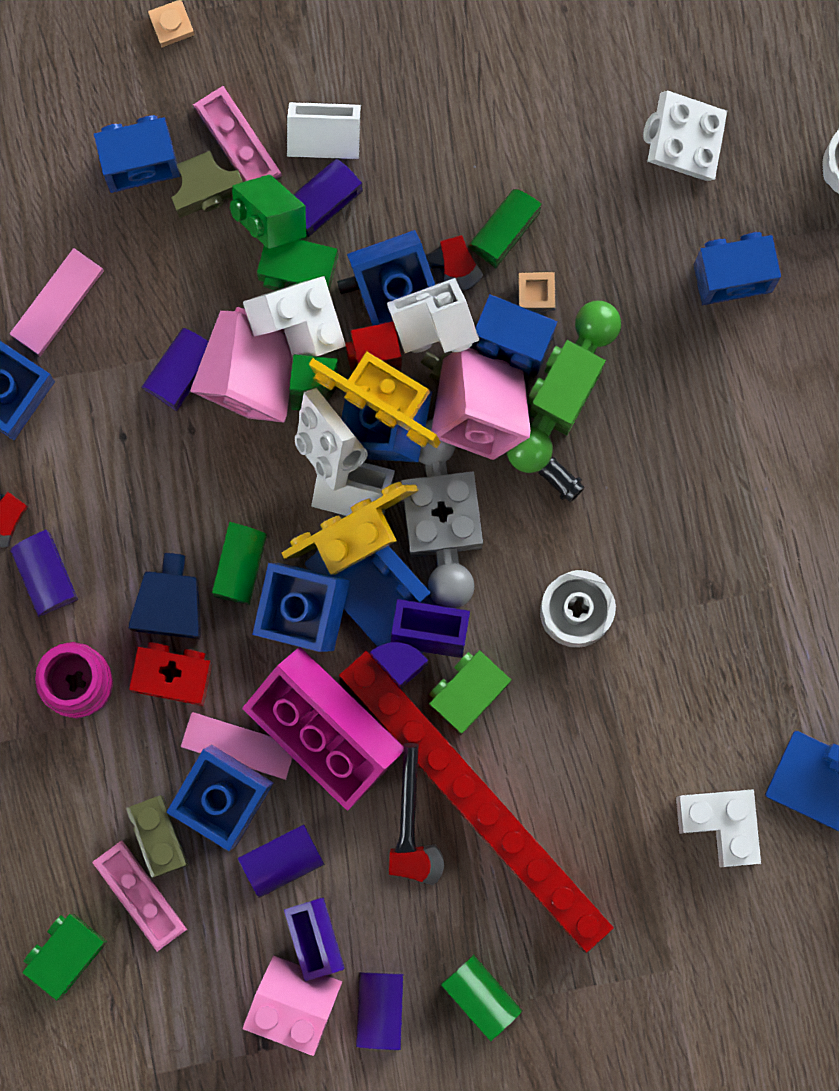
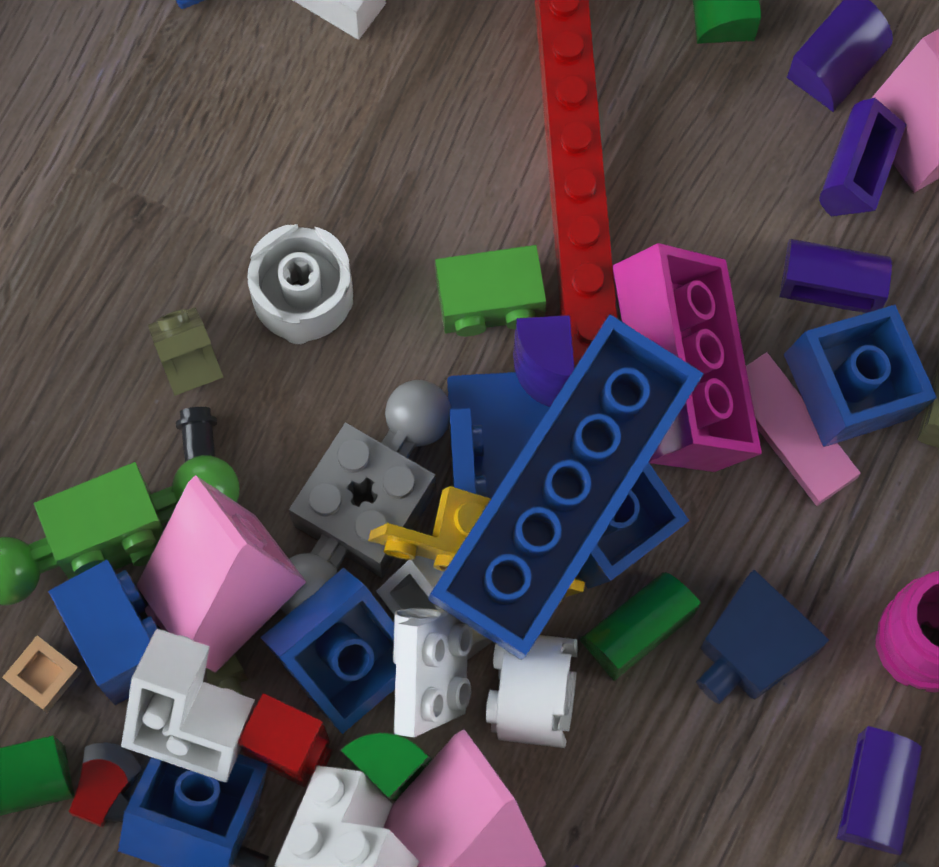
camera: 140 degrees left, 10 degrees down
red brick [129,642,212,706] -> none
yellow bracket [309,352,441,448] -> none
piece [389,743,444,885] -> none
dark purple brick [391,599,470,658] -> none
none -> olive brick [148,307,223,396]
none -> blue brick [428,315,704,660]
none -> white brick [486,635,578,748]

